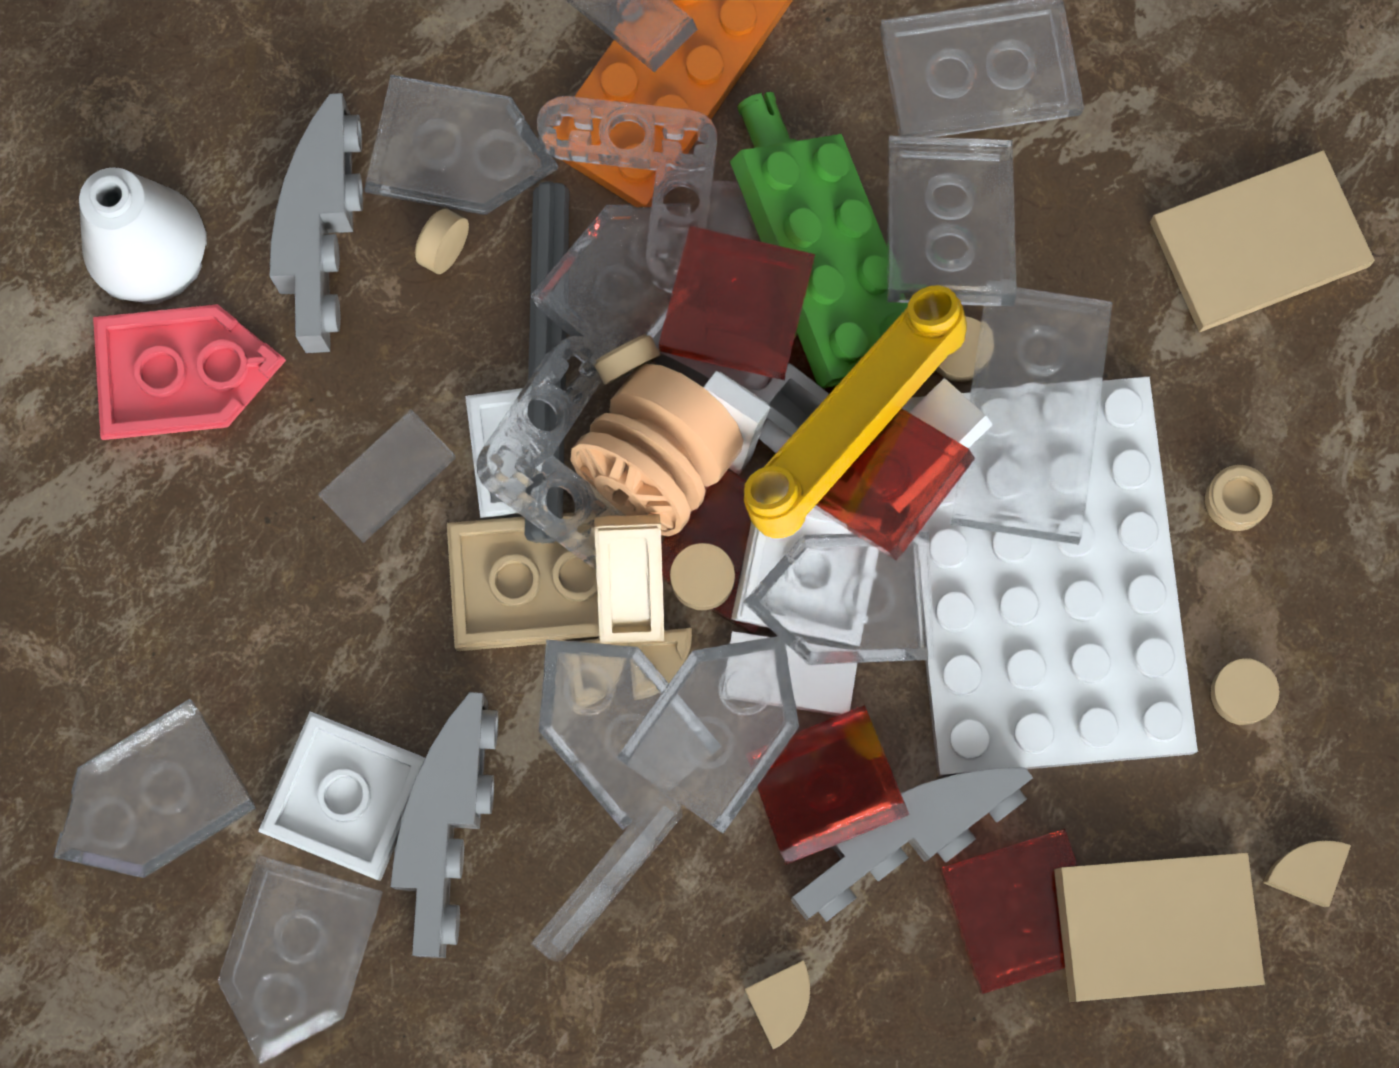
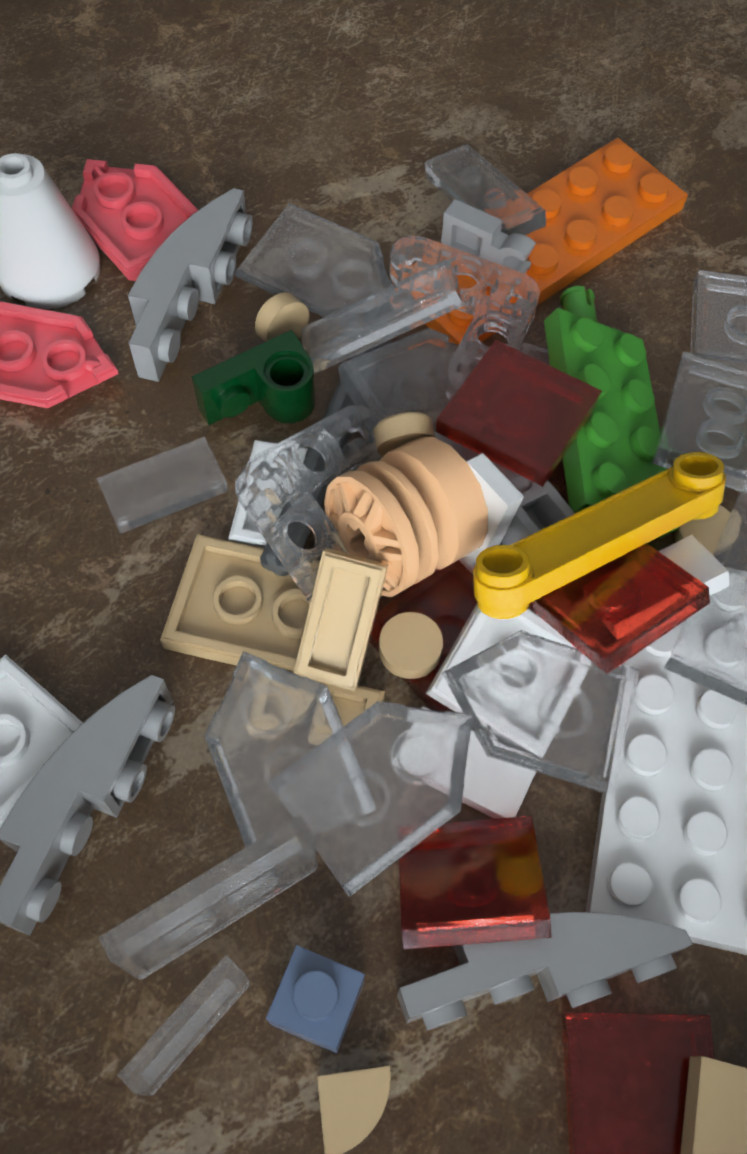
camera: 15 degrees right, 15 degrees down
none -> coral tile [72,159,198,281]
none -> clear tile [117,955,250,1096]
none -> dark green plate [191,330,315,425]
none -> sand blue brick [266,945,365,1054]
none -> clear tile [302,259,464,374]
none -> light grey plate [440,199,536,281]

